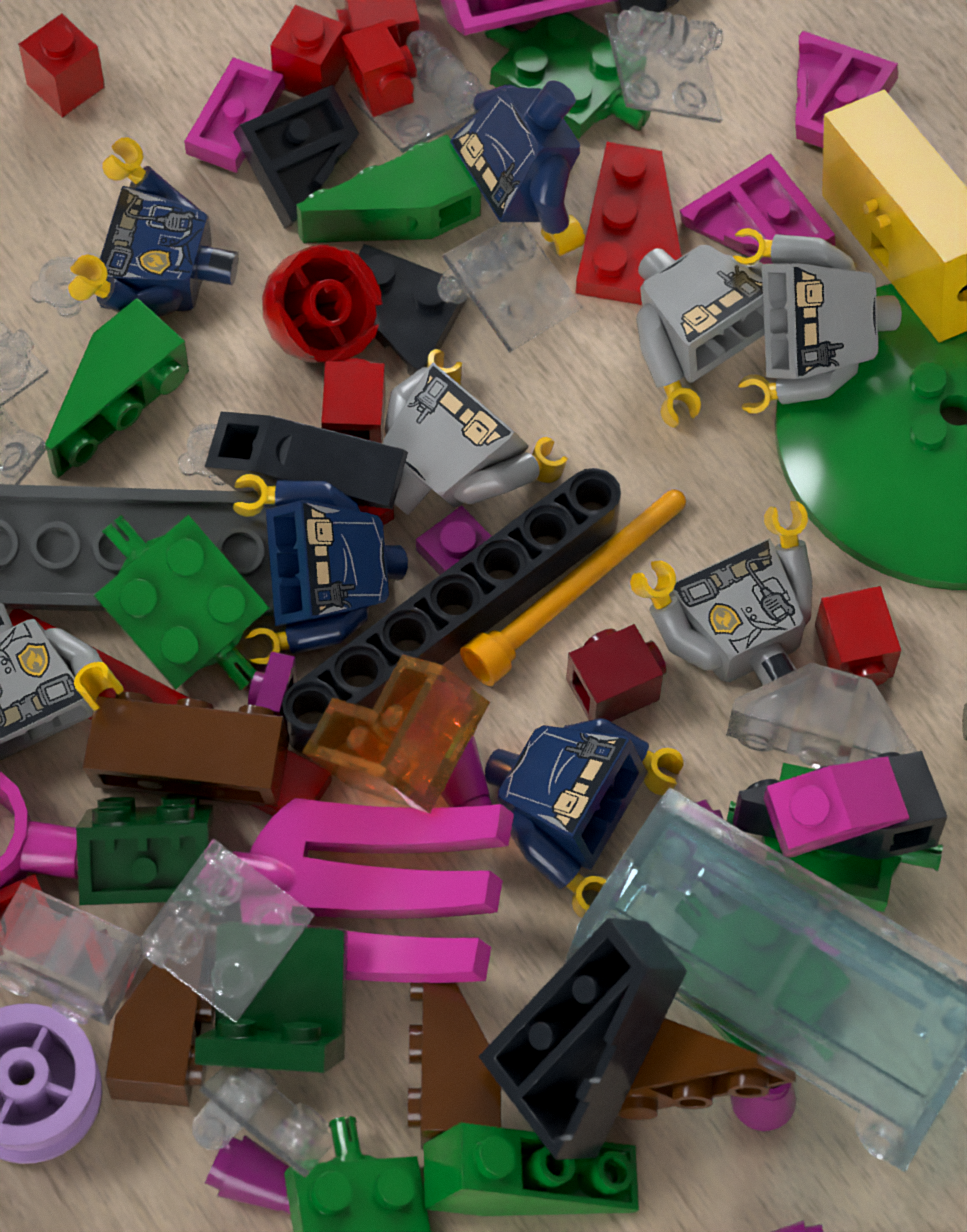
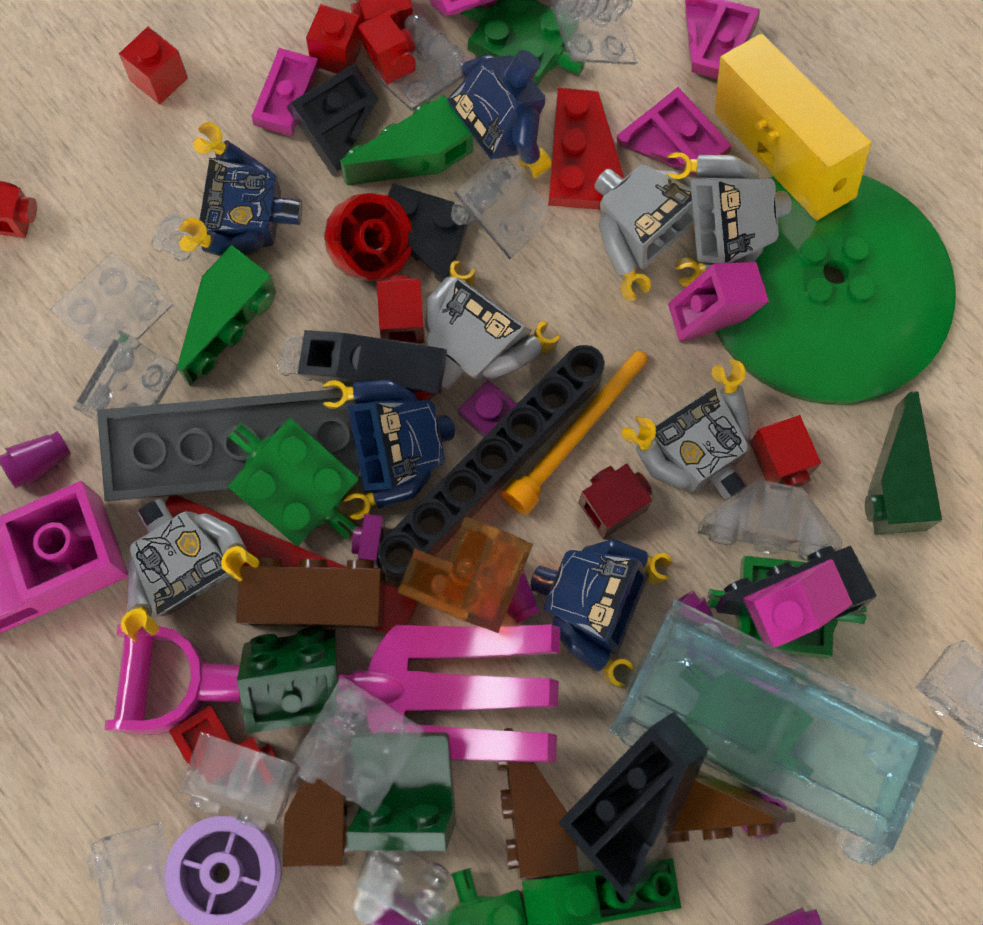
camera: 10 degrees left, 10 degrees up
none -> dark pink slope [668,262,769,342]

